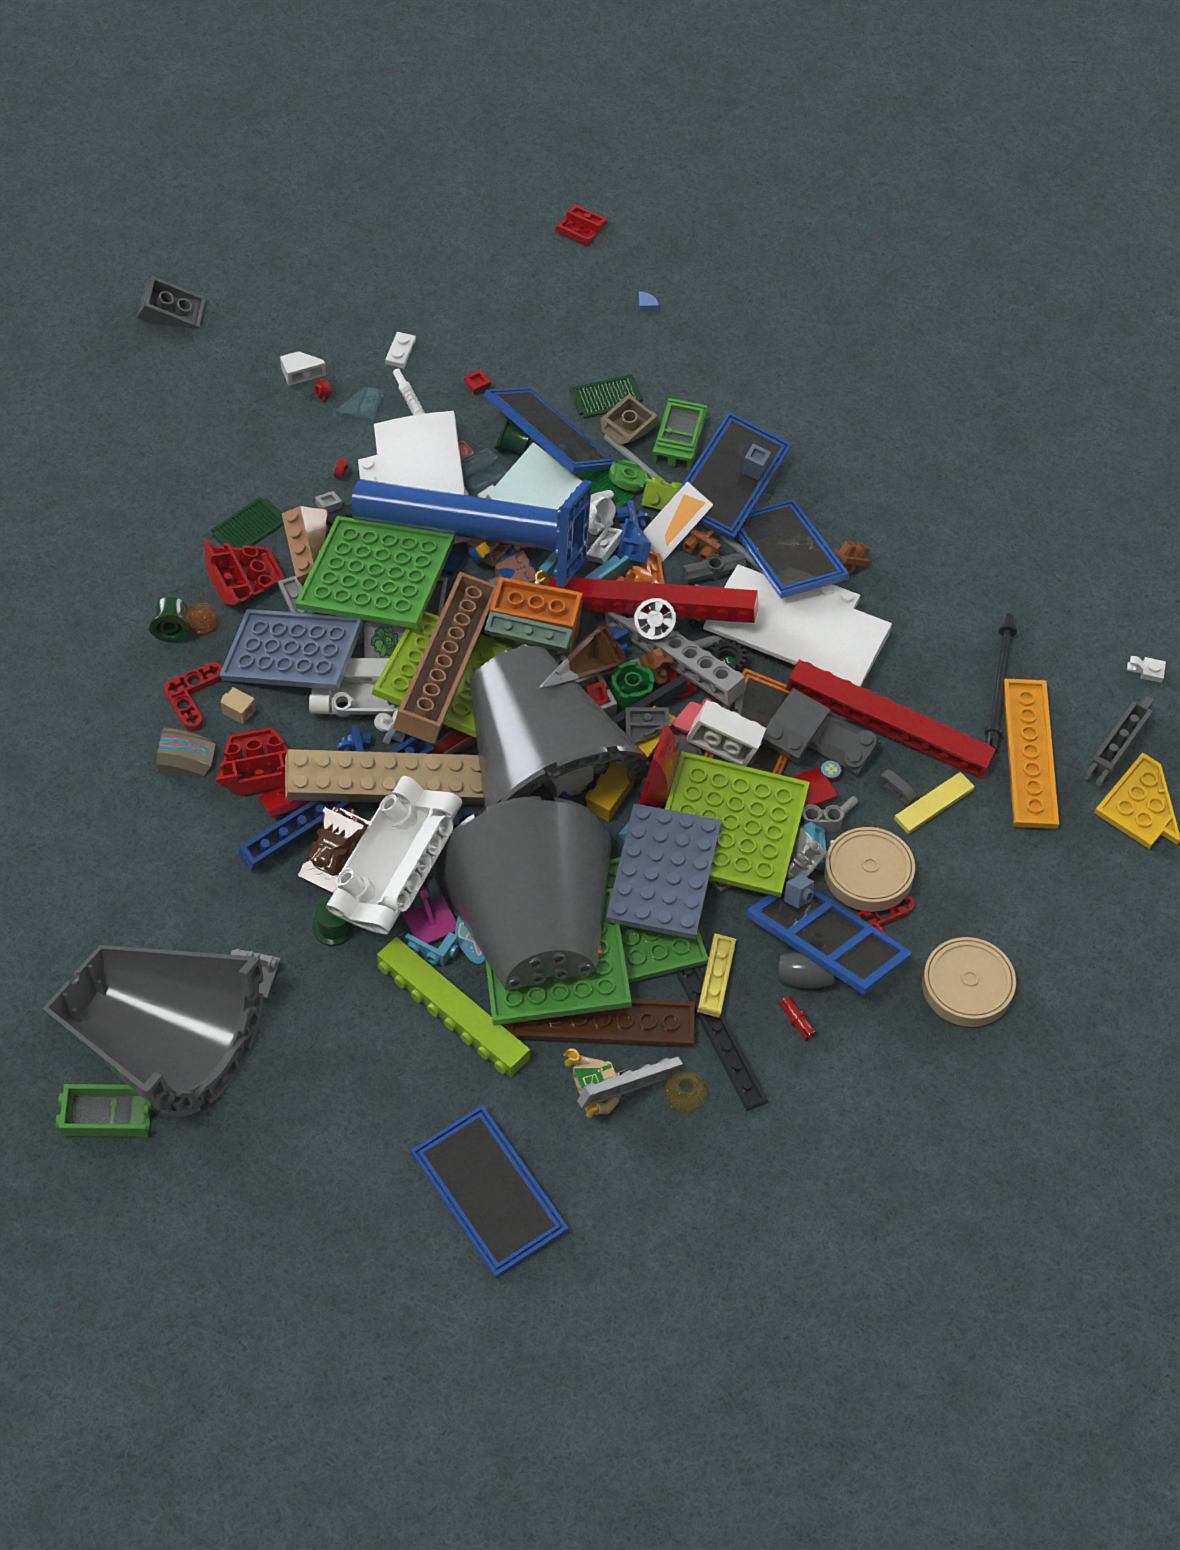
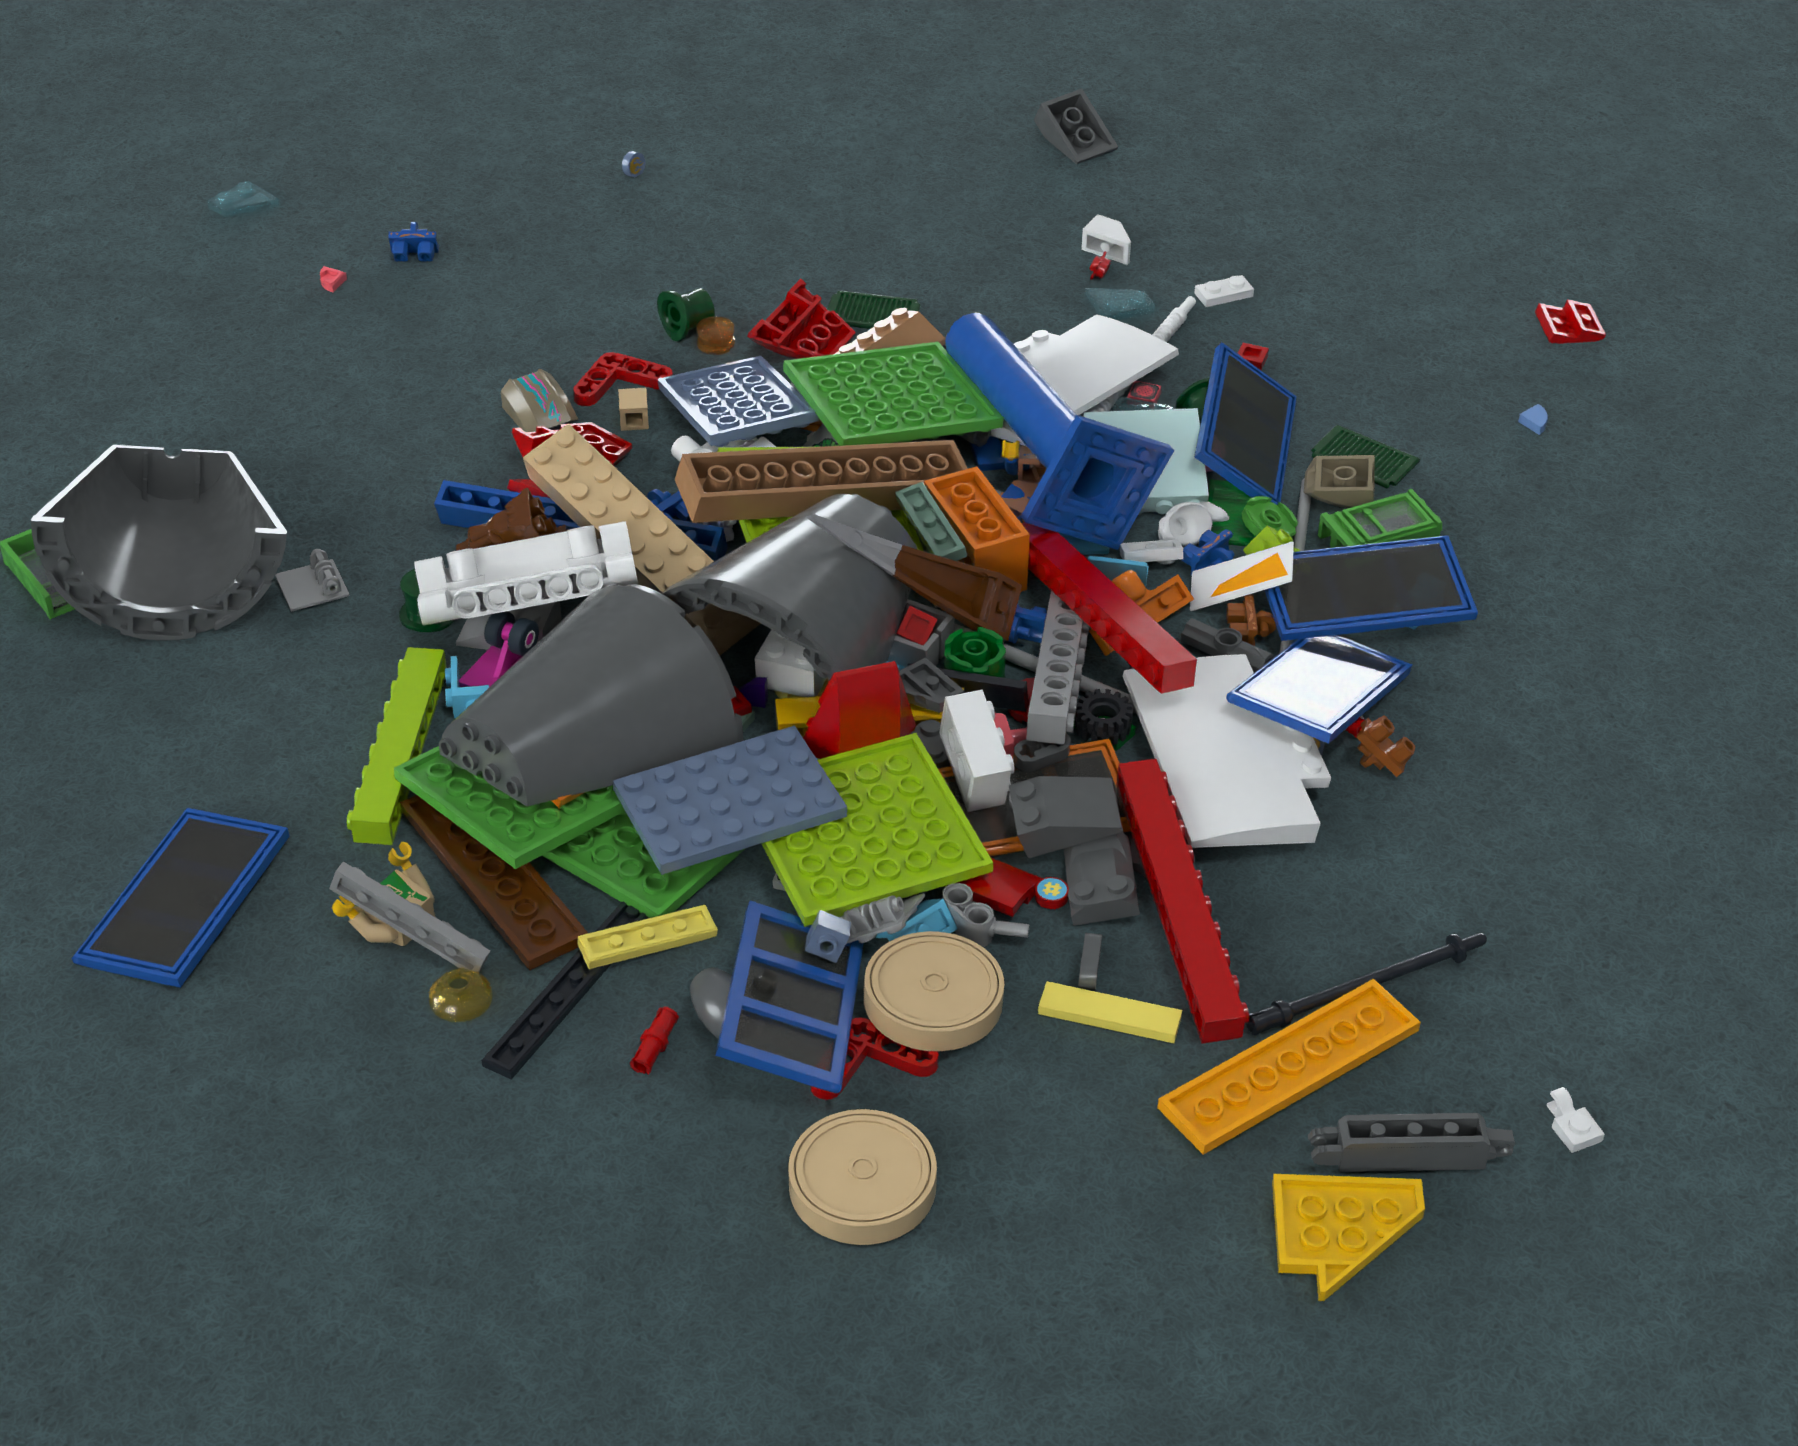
camera: 55 degrees right, 15 degrees down
red tile [334,458,348,479] -> none
blue wing [617,518,651,563] -> none
piece [634,598,677,641] -> none
dark orange hips [638,647,674,684] -> none
sand blue panel [741,444,771,480] -> none

